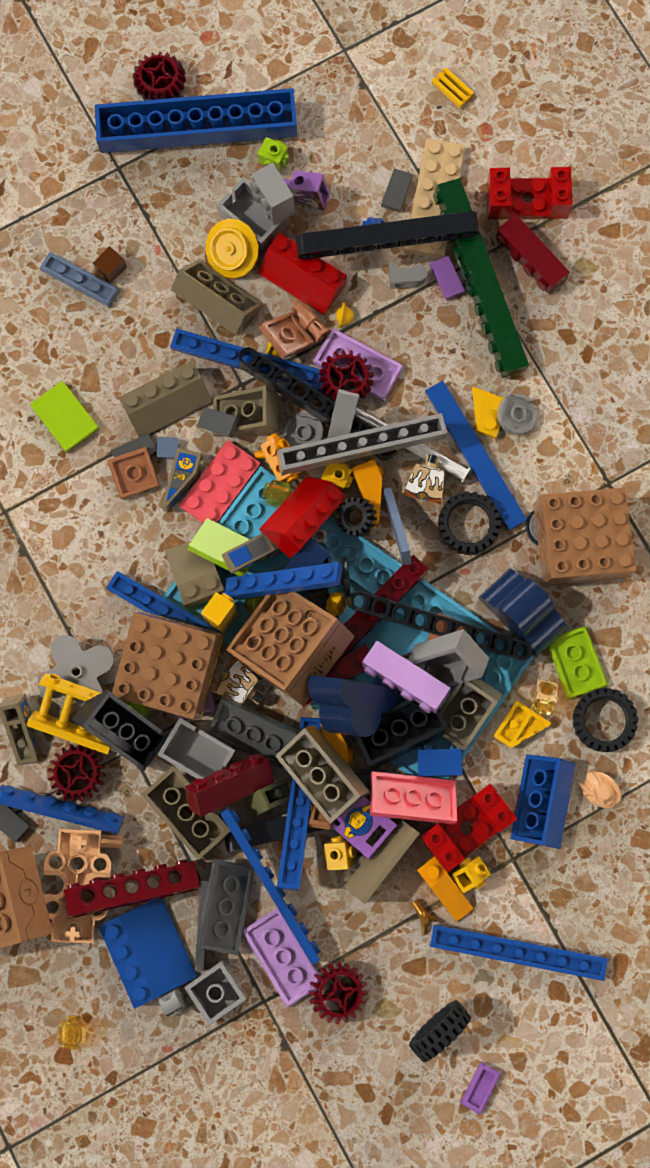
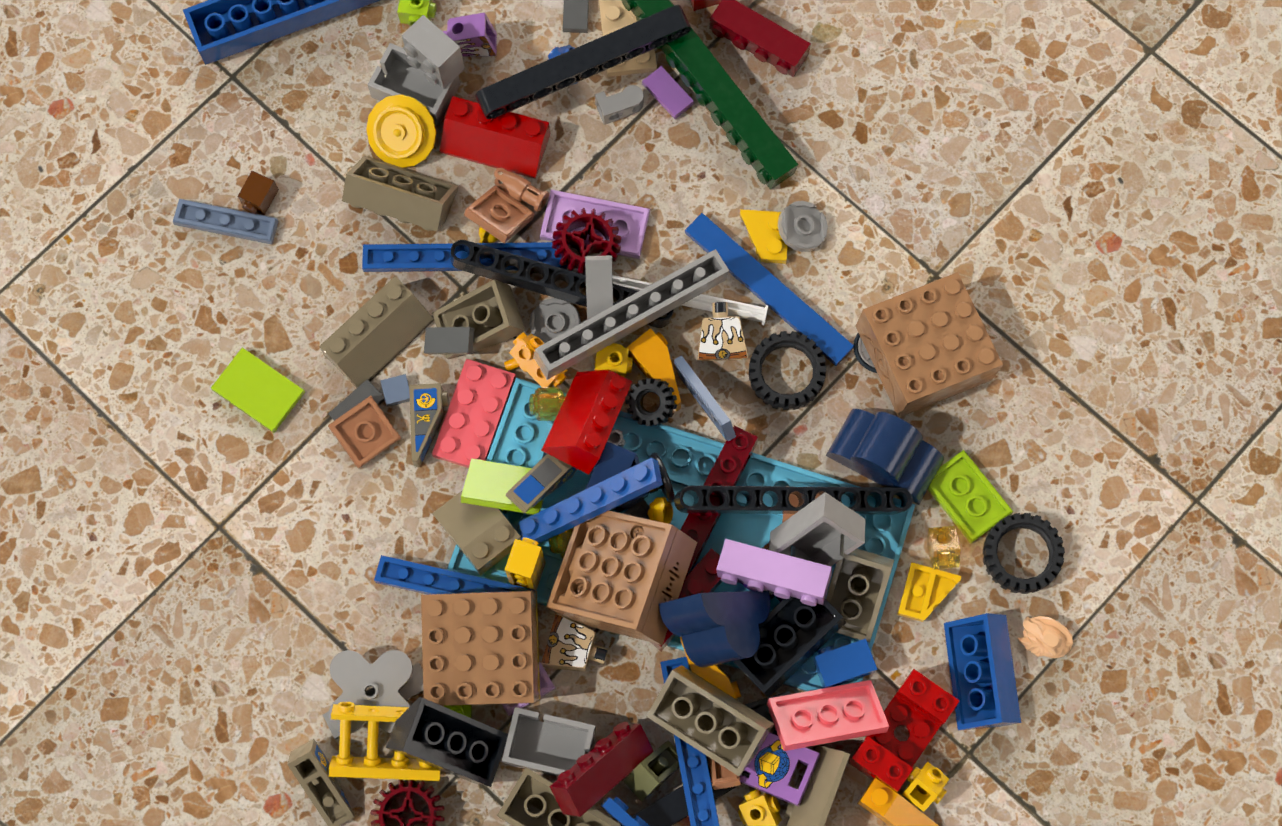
camera: 20 degrees left, 5 degrees down
dark grey tile [207,696,301,770] -> none
yellow piece [336,302,354,328] -> none

